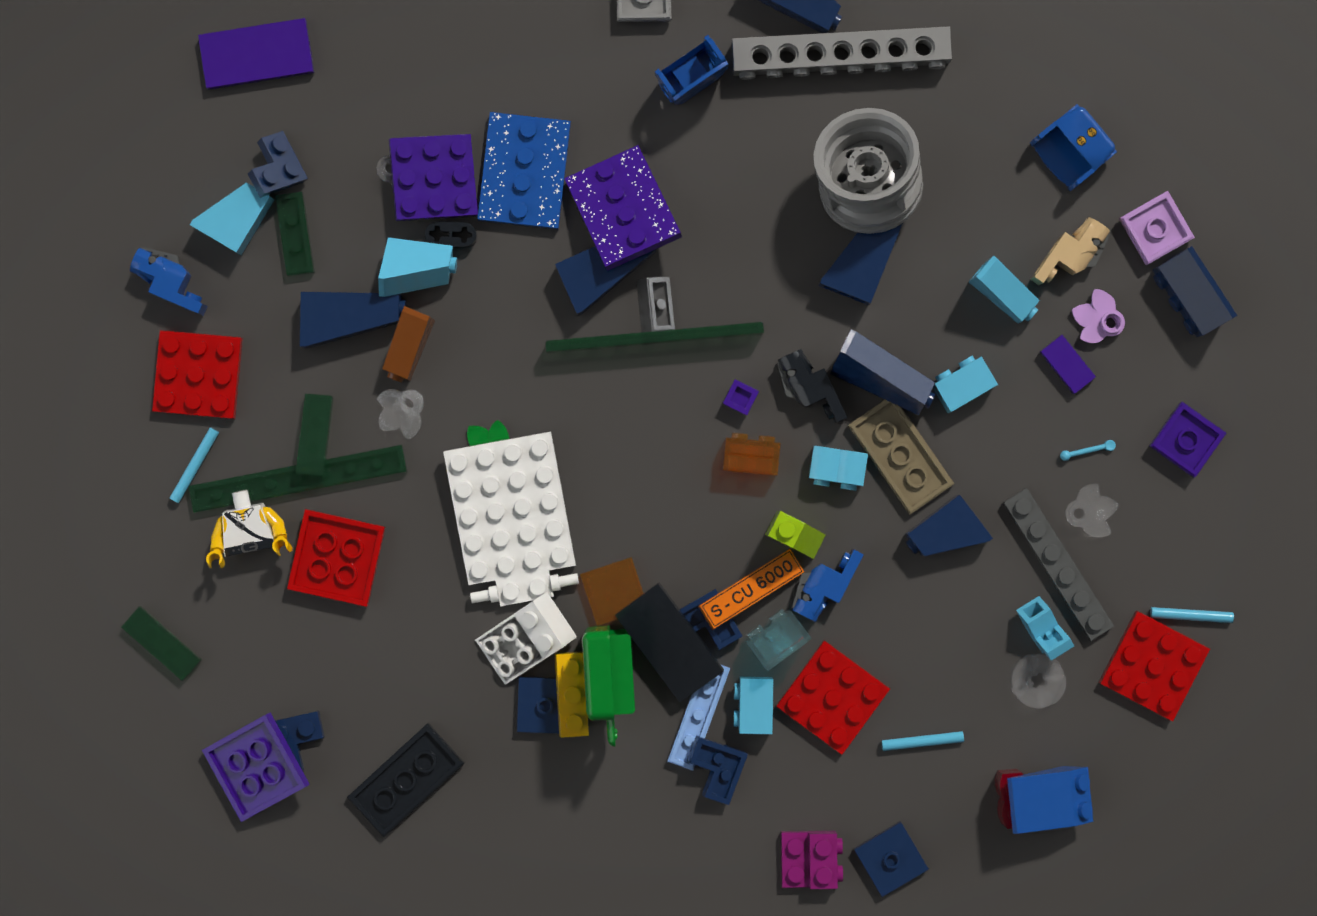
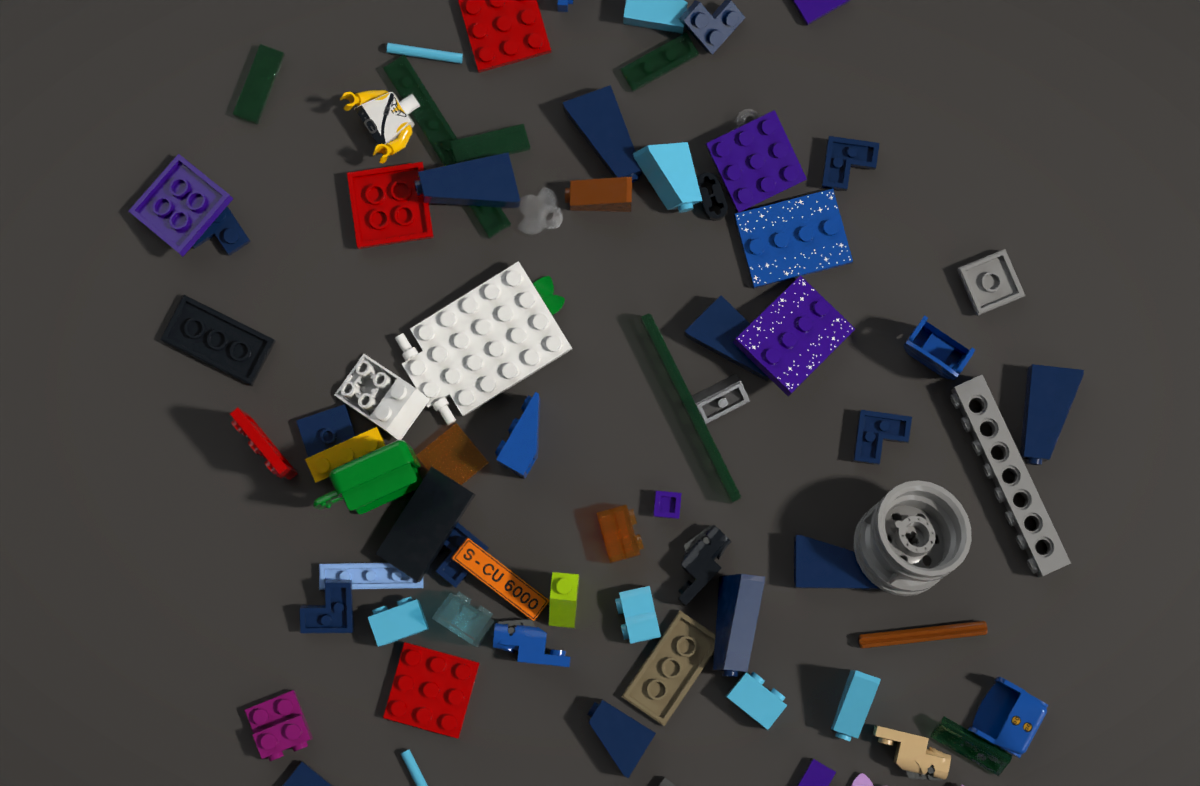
camera: 70 degrees right, 5 degrees down
none -> red plate [230,407,298,480]
none -> dark blue slope [414,152,520,208]
none -> blue slope [495,392,540,479]
none -> dark blue plate [821,136,879,191]
none -> dark blue plate [853,410,912,465]
none -> dark orange axle [858,621,988,648]
none -> clear green tile [930,716,1012,776]

